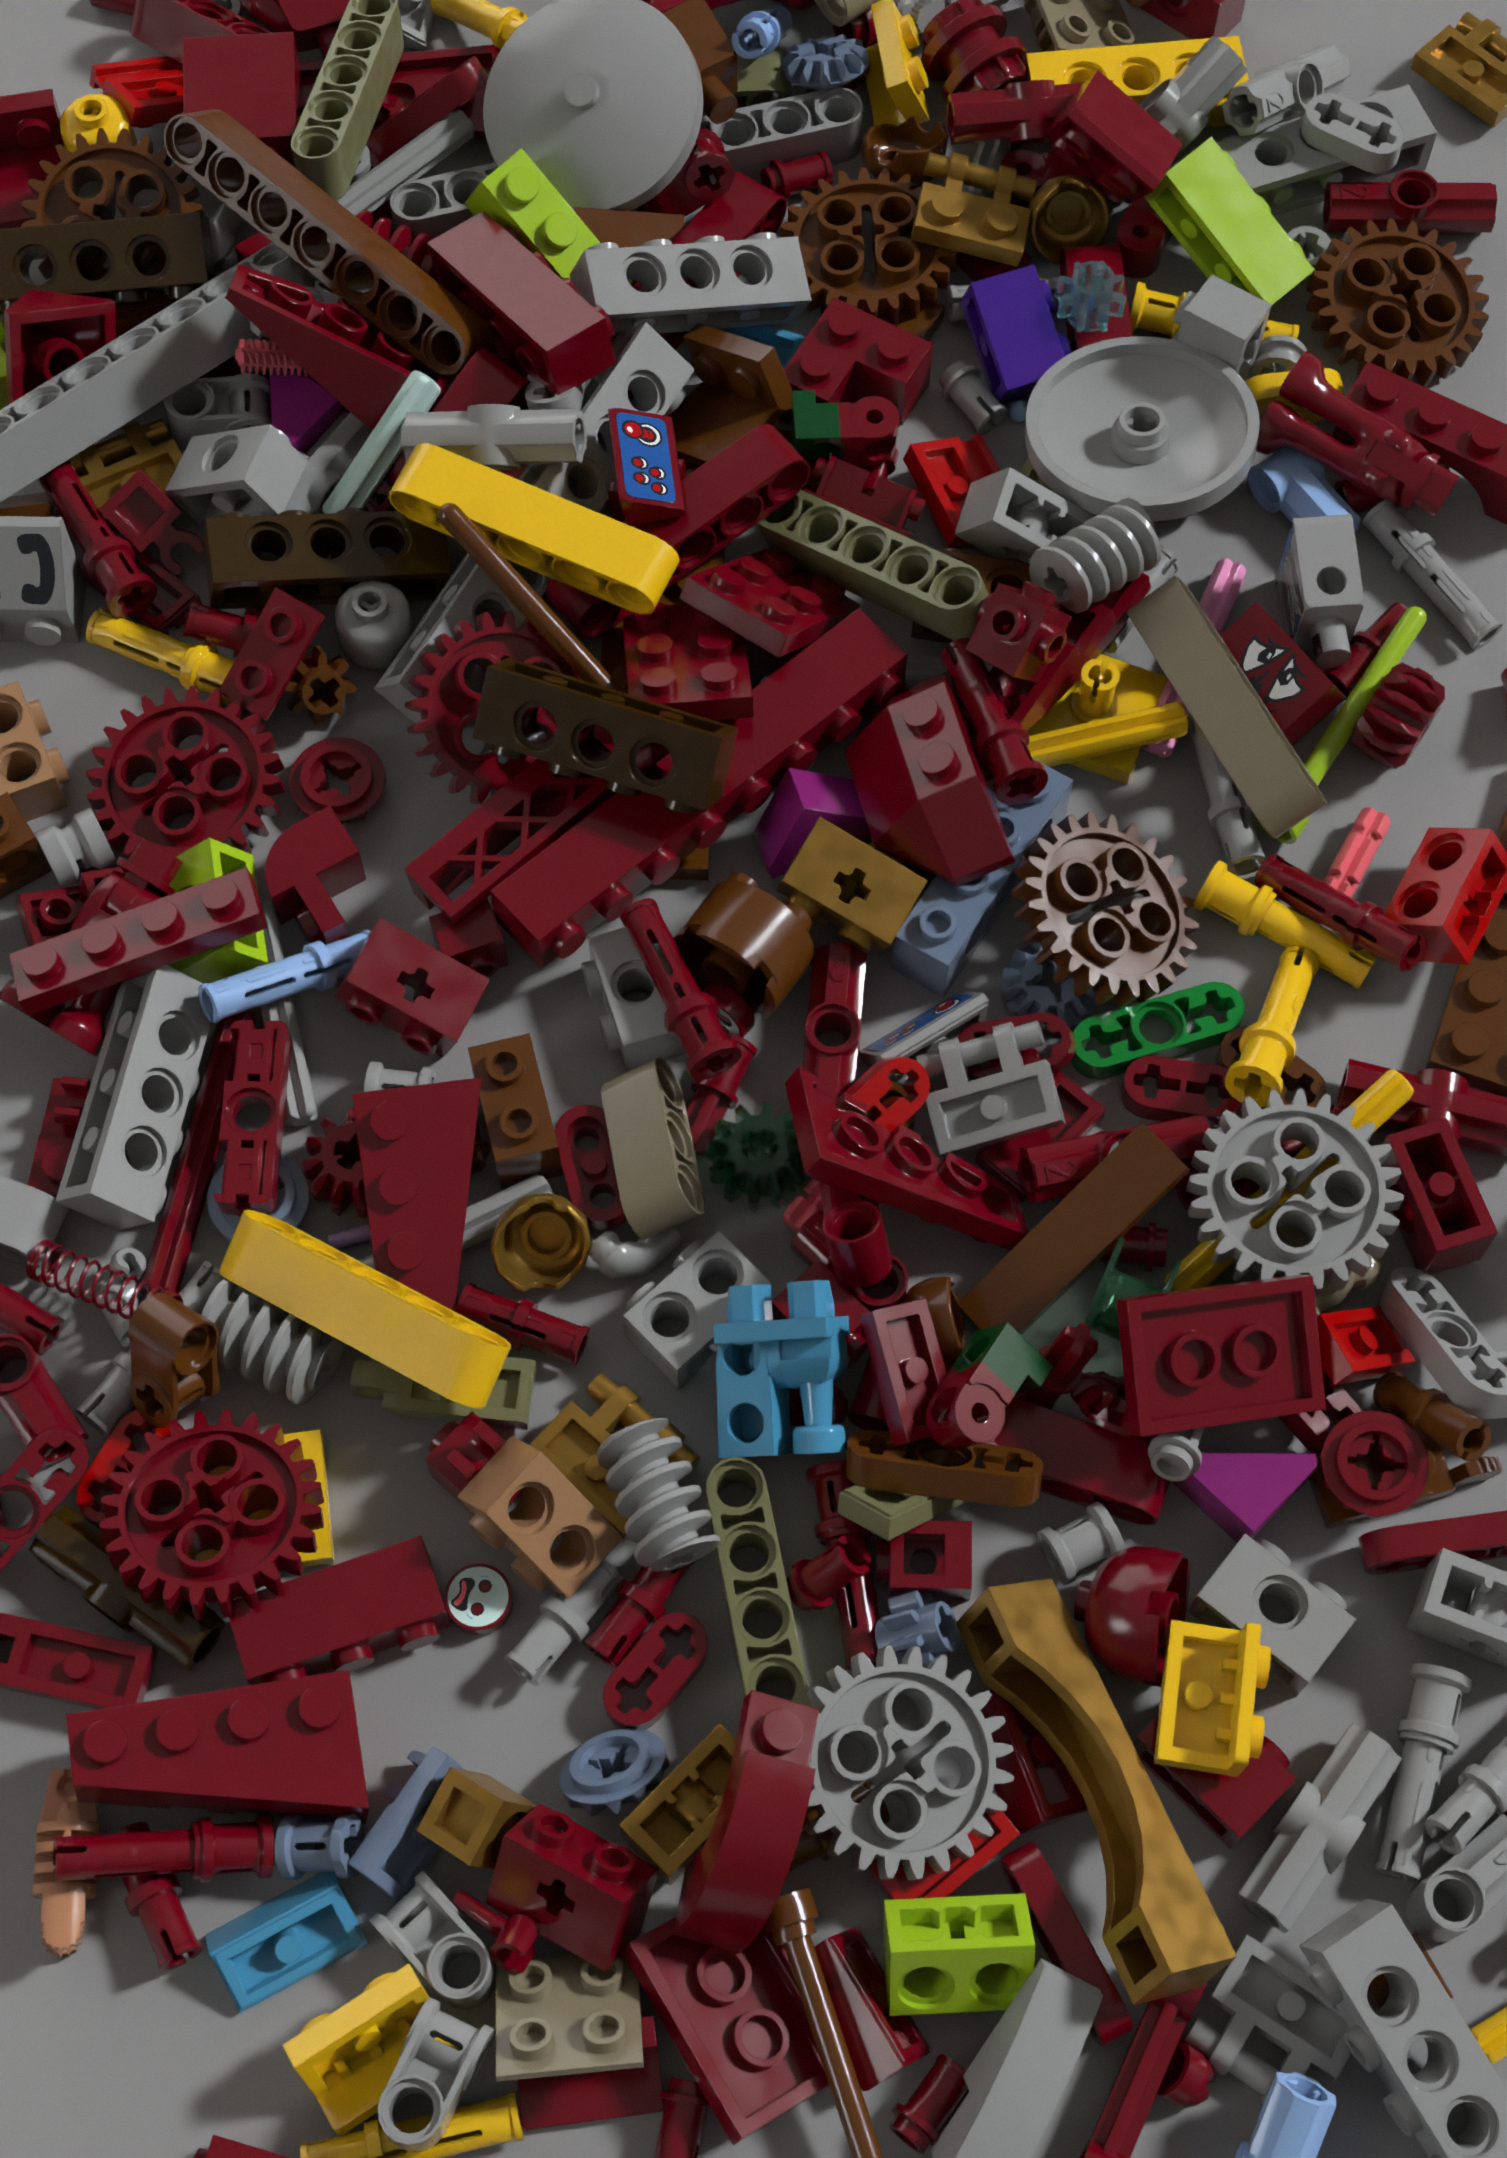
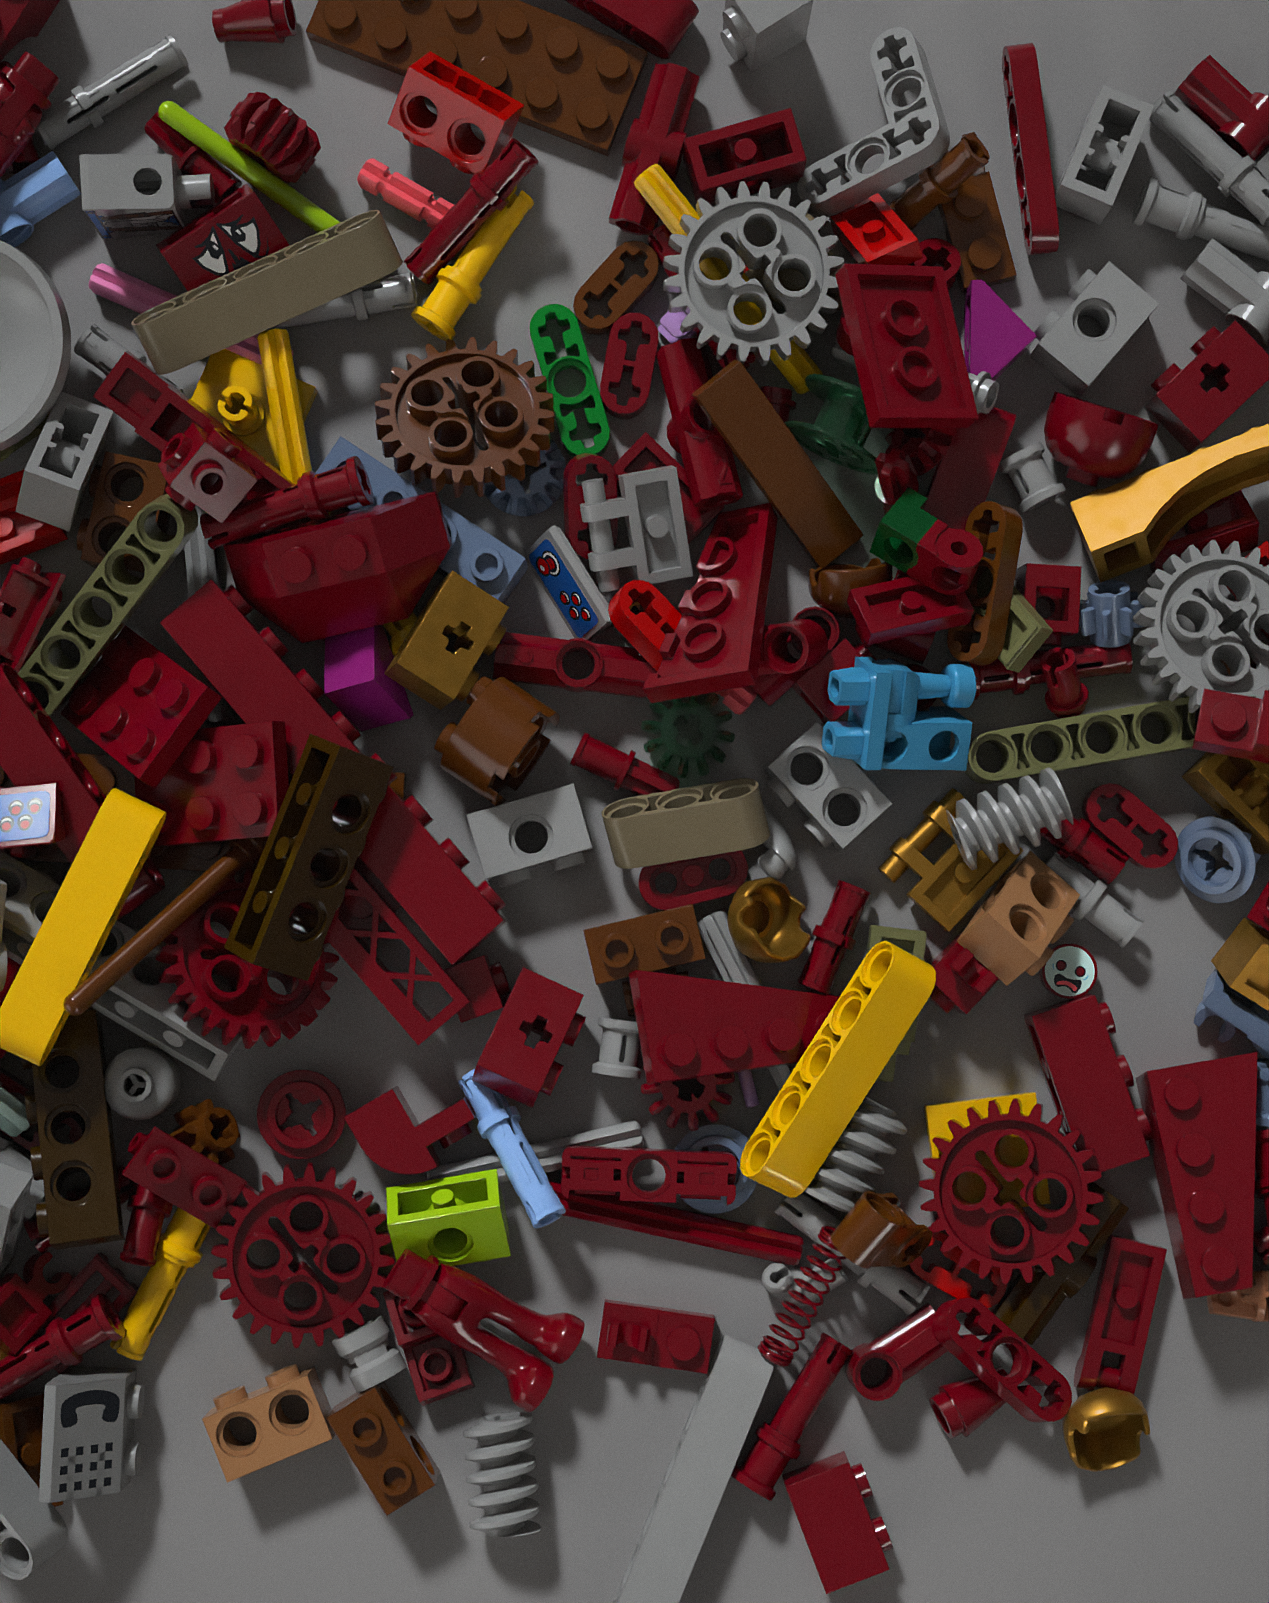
camera: 90 degrees left, 20 degrees up
dark red plate [9,867,267,1016] -> none
light grey brick [55,965,216,1230] -> none
dark red pin [620,898,742,1080] -> none
dark red tile [702,984,755,1038] -> none
light grey piece [1029,497,1161,613] -> none
yellow bracket [1154,1620,1271,1777] -> none
yellow pin [1225,946,1319,1107] -> none
dark red gear [1319,1411,1429,1519] -> none

